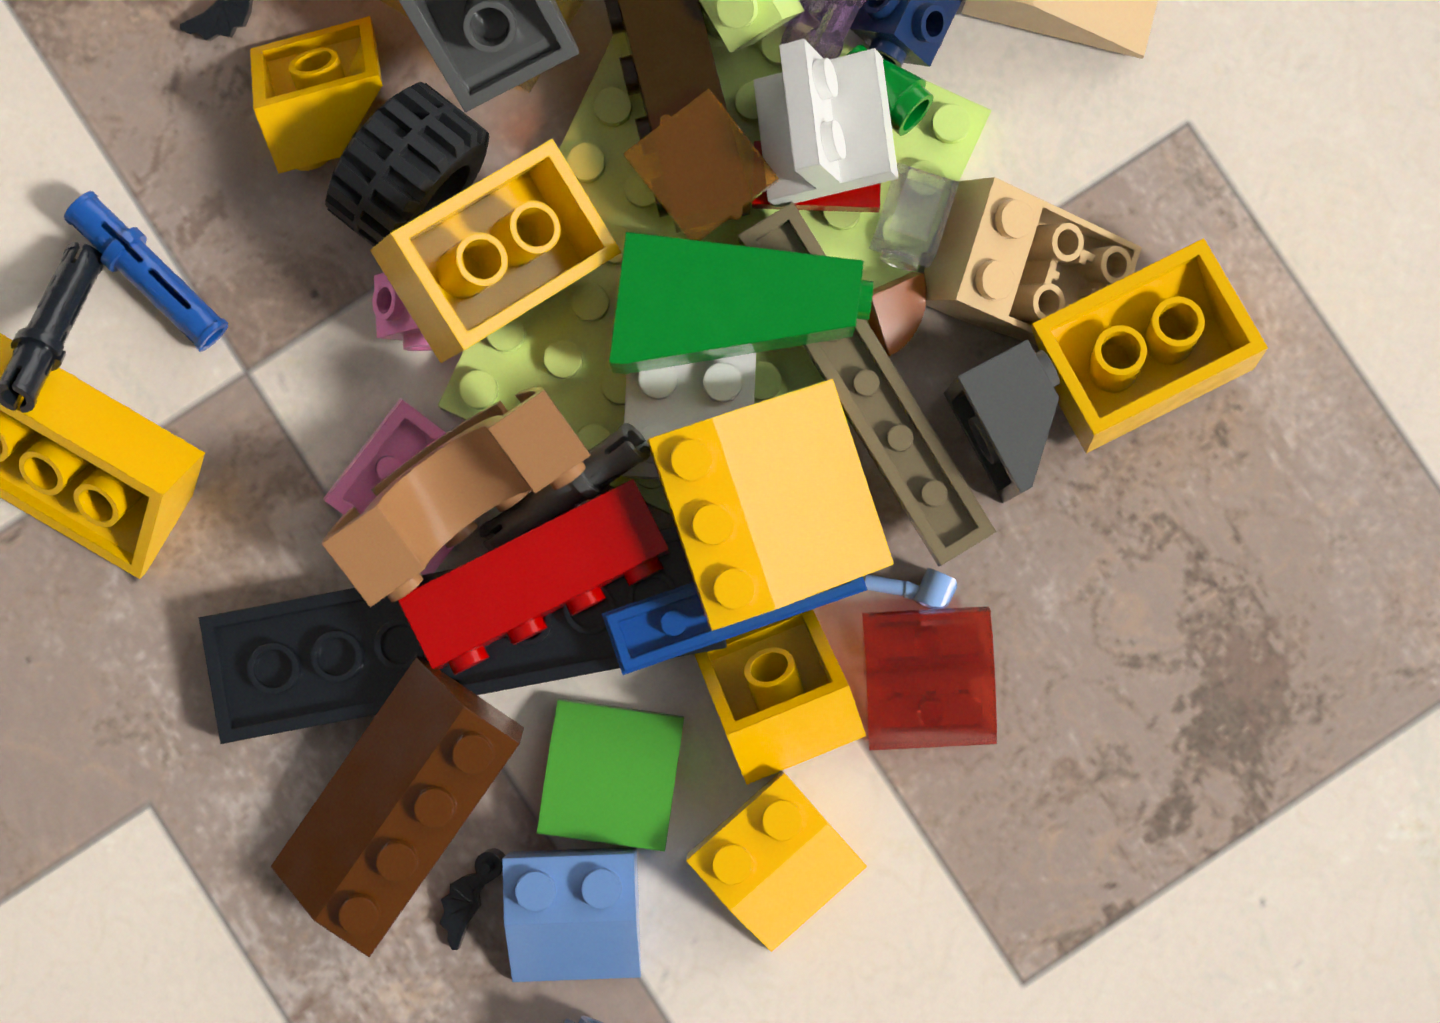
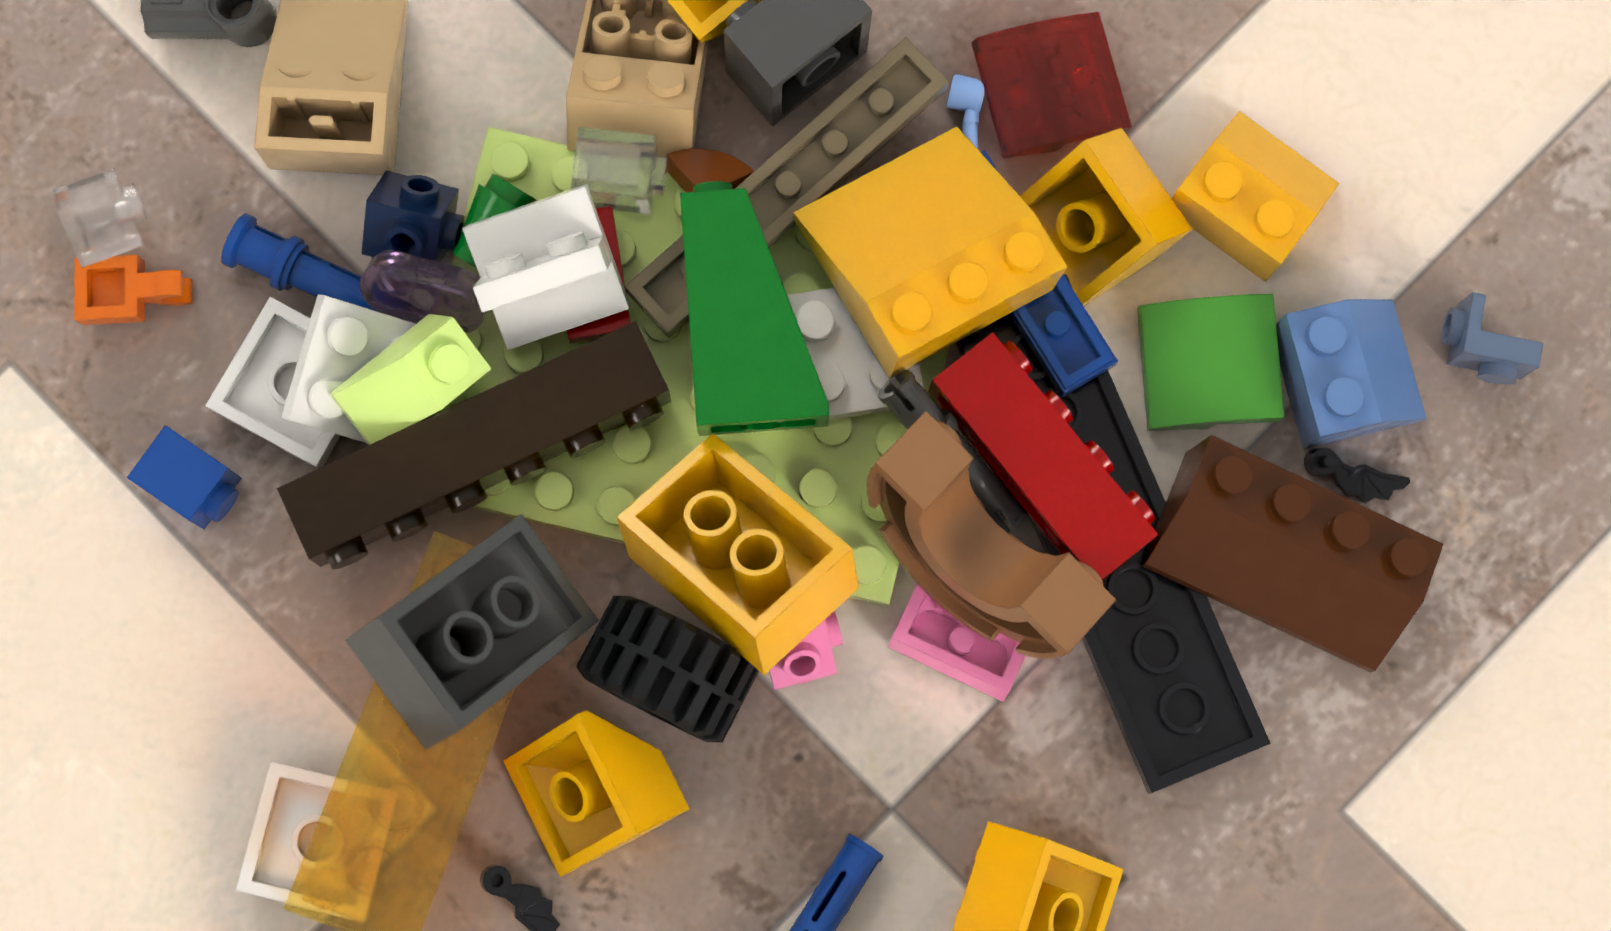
camera: 105 degrees left, 5 degrees down
clear orange piece [623,89,779,241] -> none

